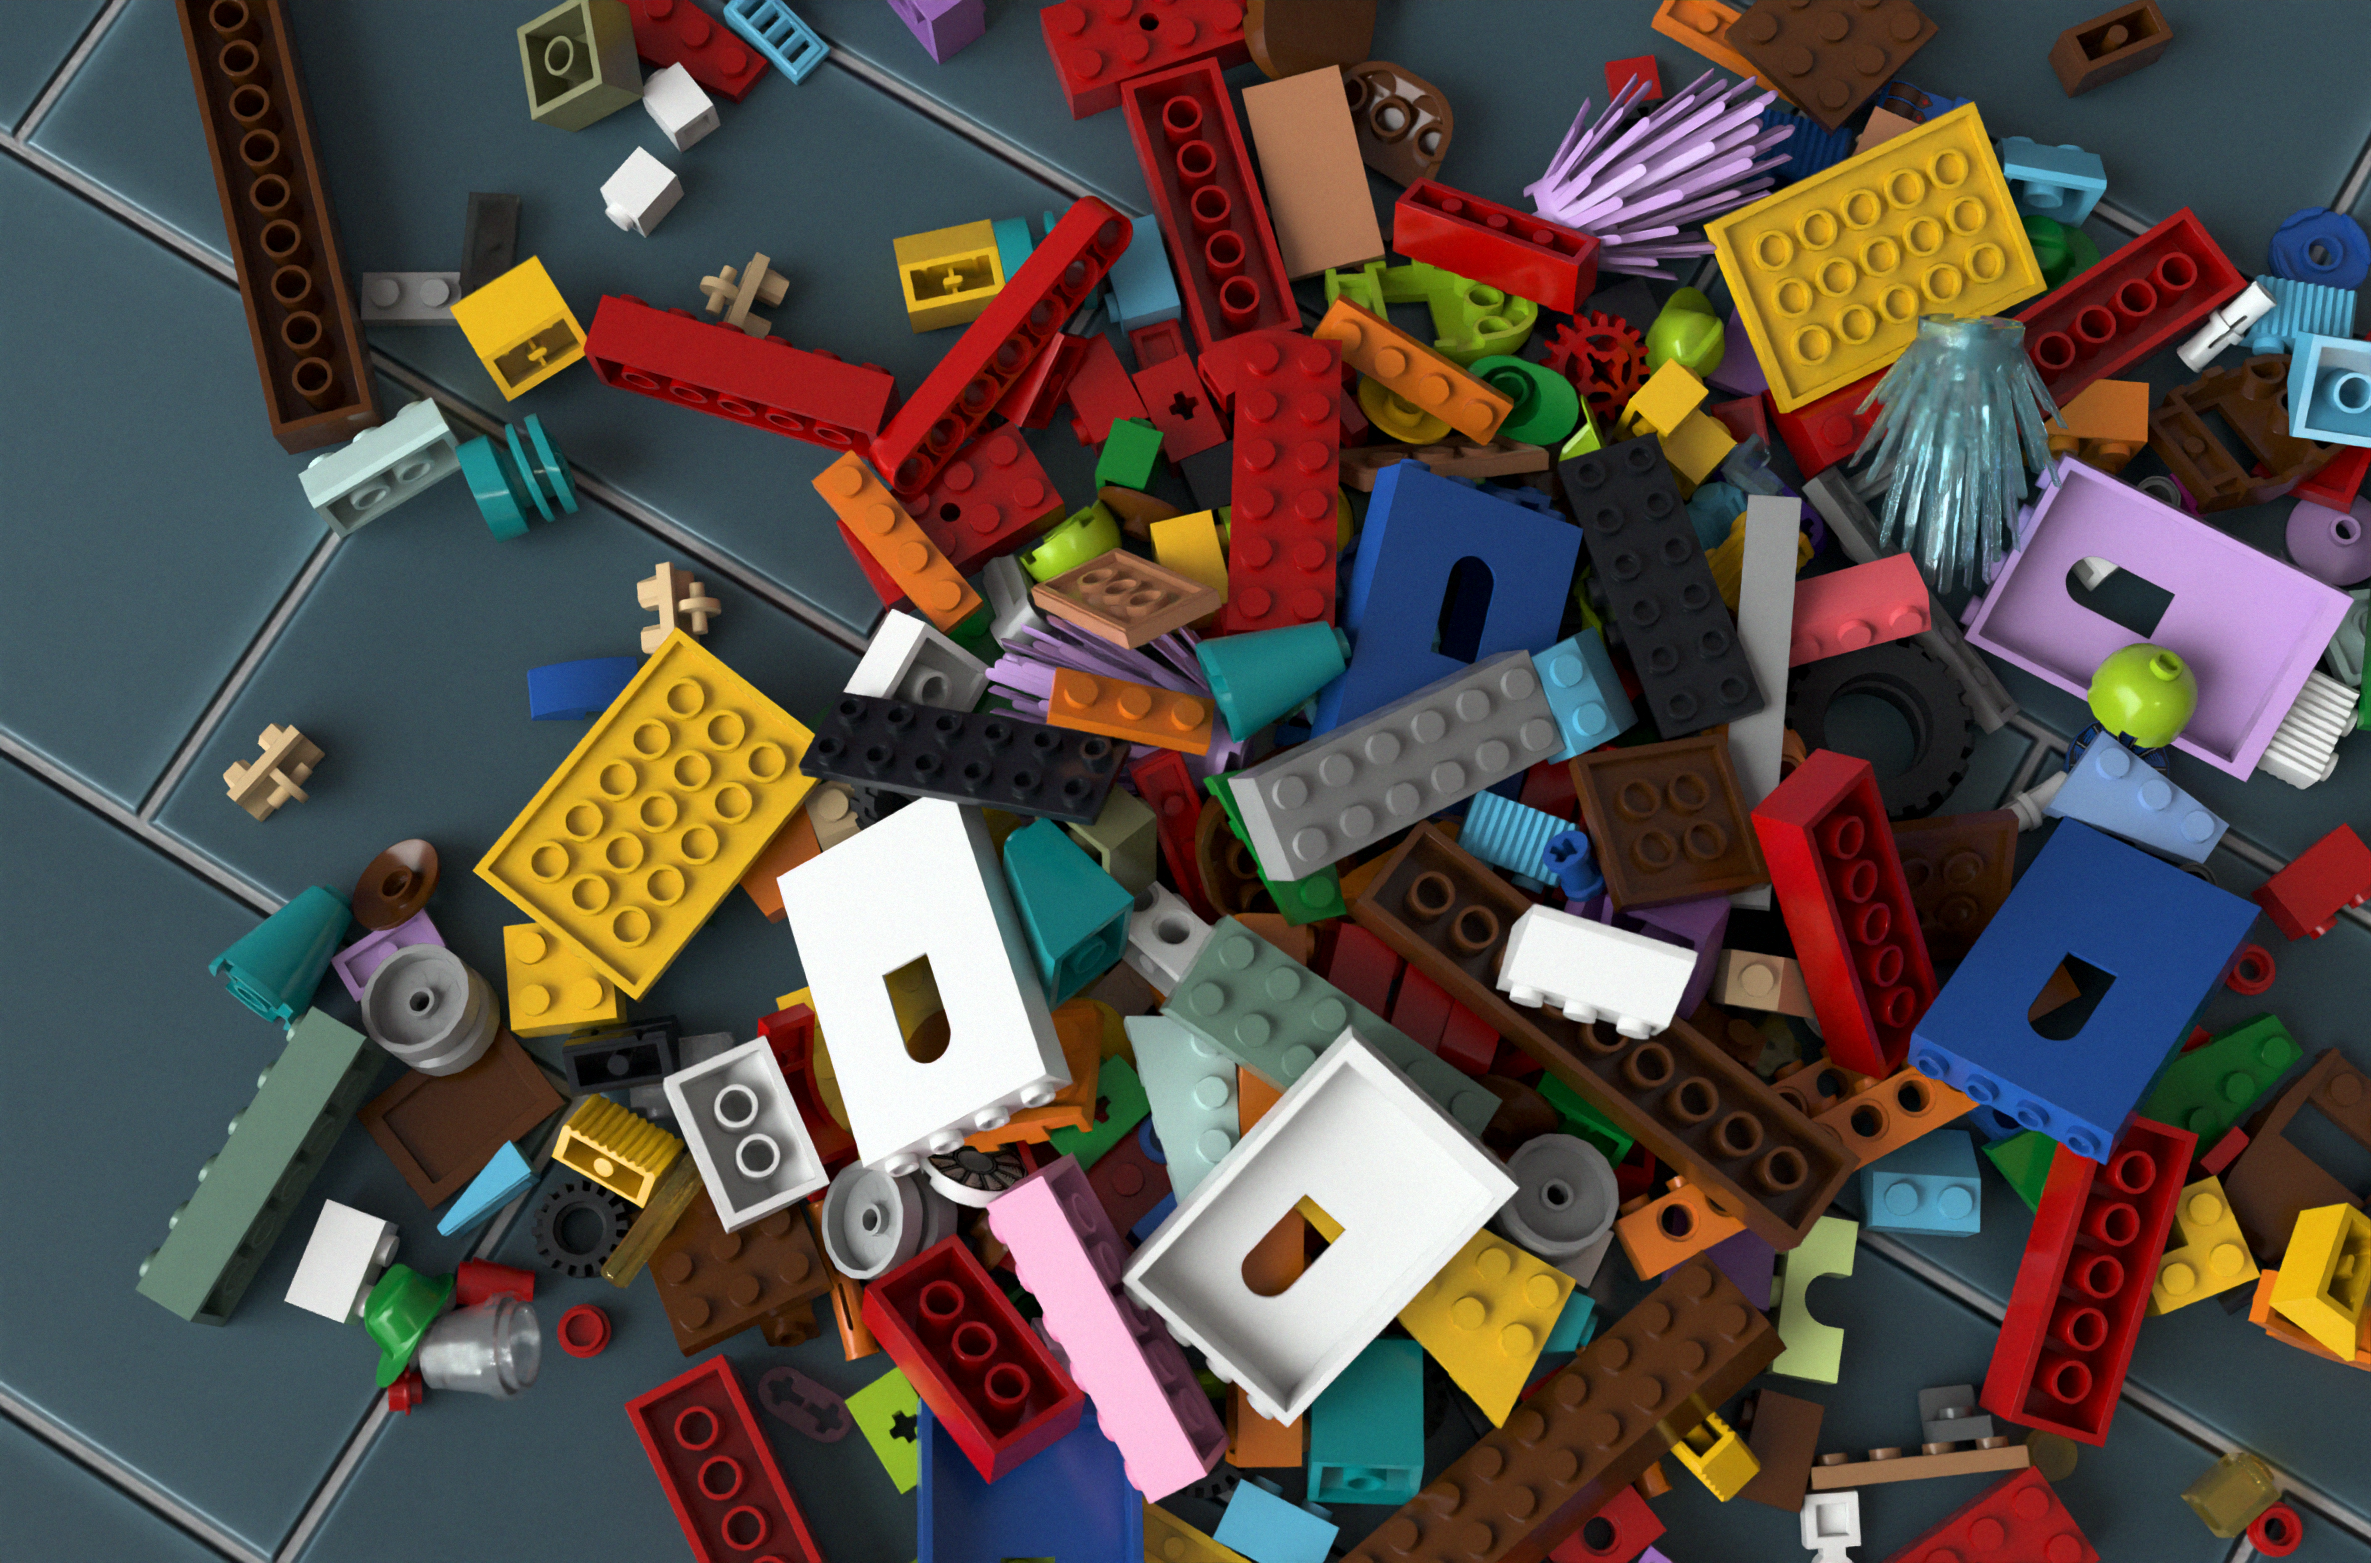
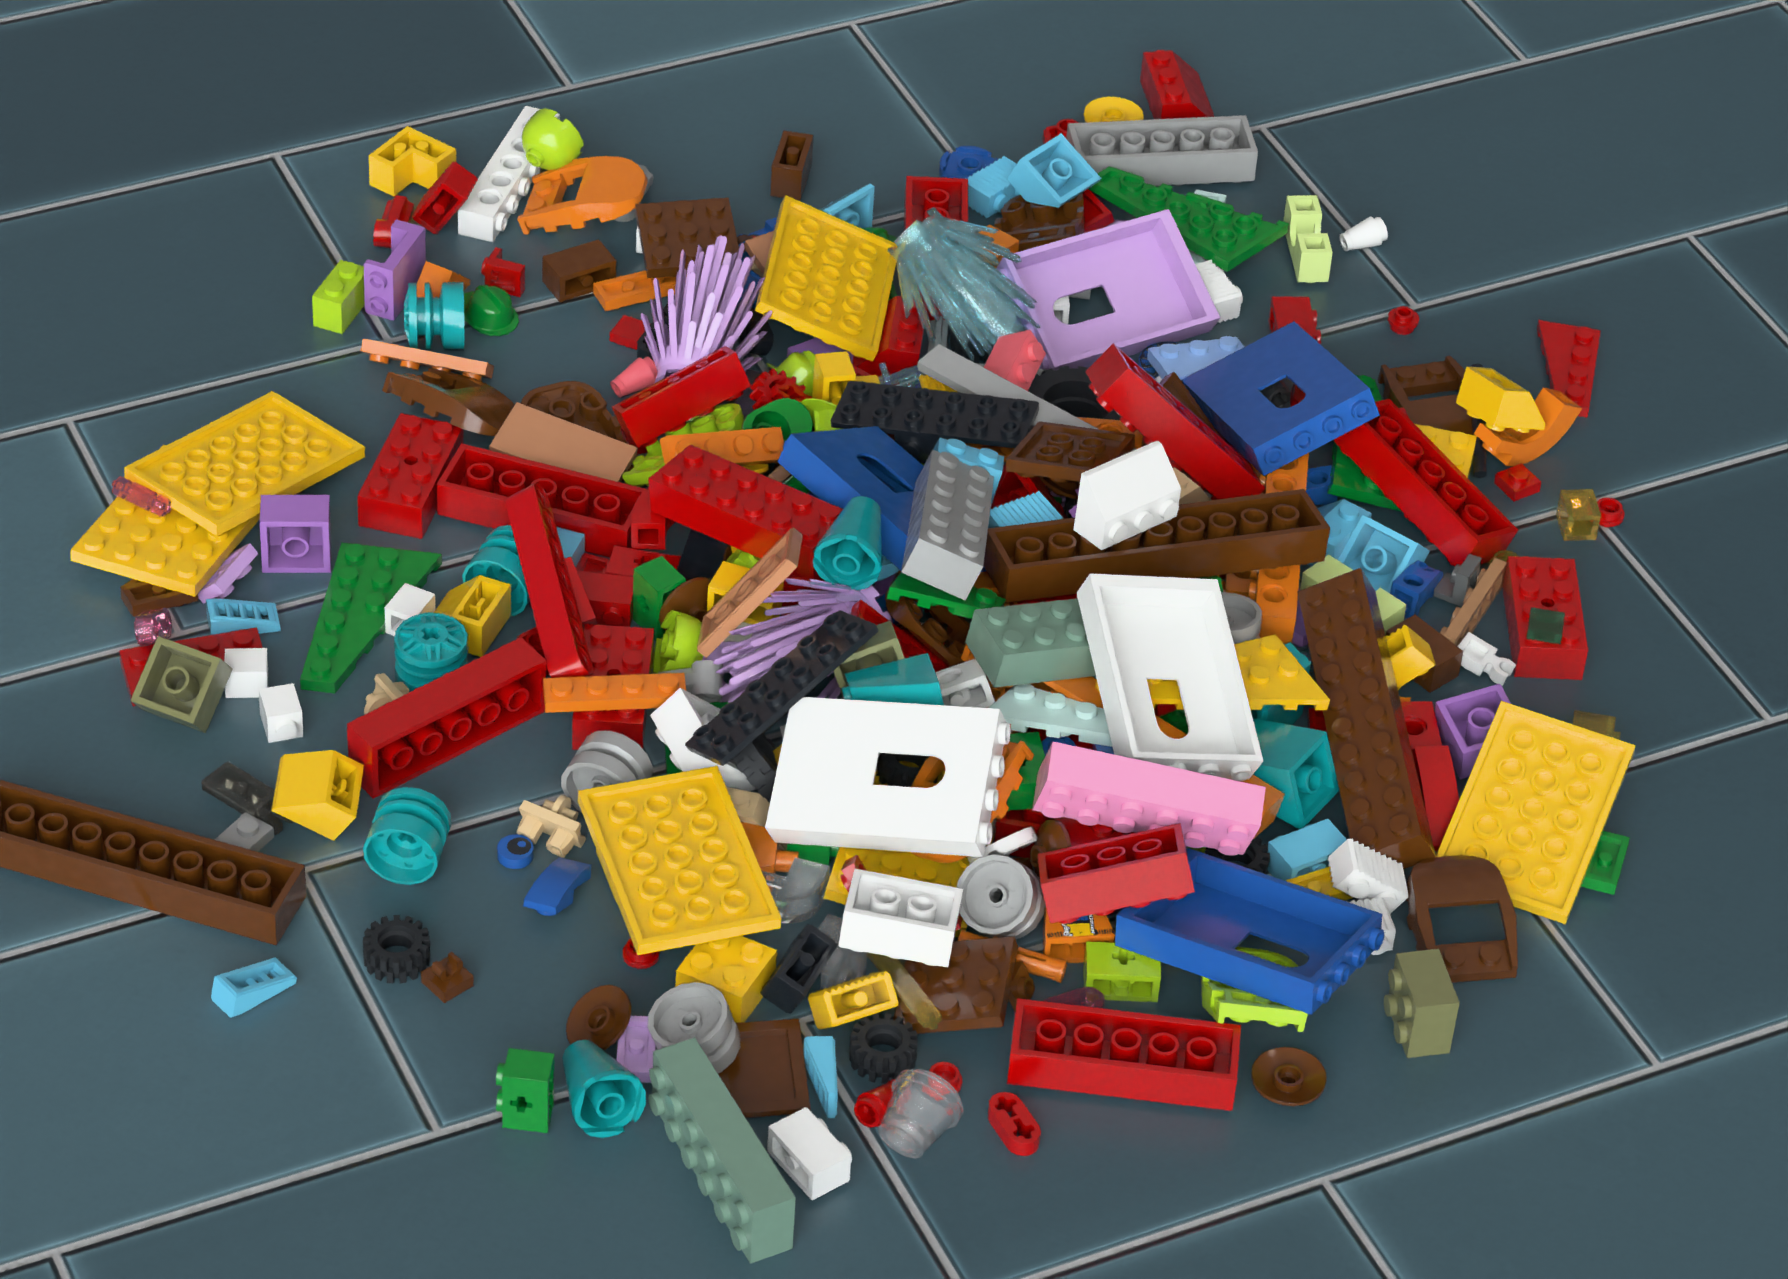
camera: 60 degrees left, 35 degrees down
tan hips [223,723,325,823] -> none
light aqua slope [298,397,462,539] -> none
green piece [363,1263,455,1388] -> none
red plate [388,1363,422,1416] -> none
orange plate [1046,667,1215,756] -> none
blue bush [1542,830,1606,903] -> none
lime cylinder [2087,643,2198,748] -> none
white pin [2176,280,2278,373] -> none
none -> medium azure slope [211,957,297,1018]
none -> green wing [300,542,442,694]
none -> black tyre [363,915,430,984]
none -> white brick [385,583,435,636]
none -> teal wheel [394,613,468,692]
none -> reddish brown tile [421,952,474,1003]
none -> green brick [496,1048,554,1133]
none -> blue tile [497,834,533,869]
none -> light grey wheel [561,731,653,813]
none -> coral cone [610,357,658,398]
none -> clear brick [762,857,830,924]
none -> red beam [987,1092,1041,1156]
none -> medium azure slope [1338,514,1430,593]
none -> blue leg [1390,560,1443,618]
none -> red plate [1494,463,1541,502]

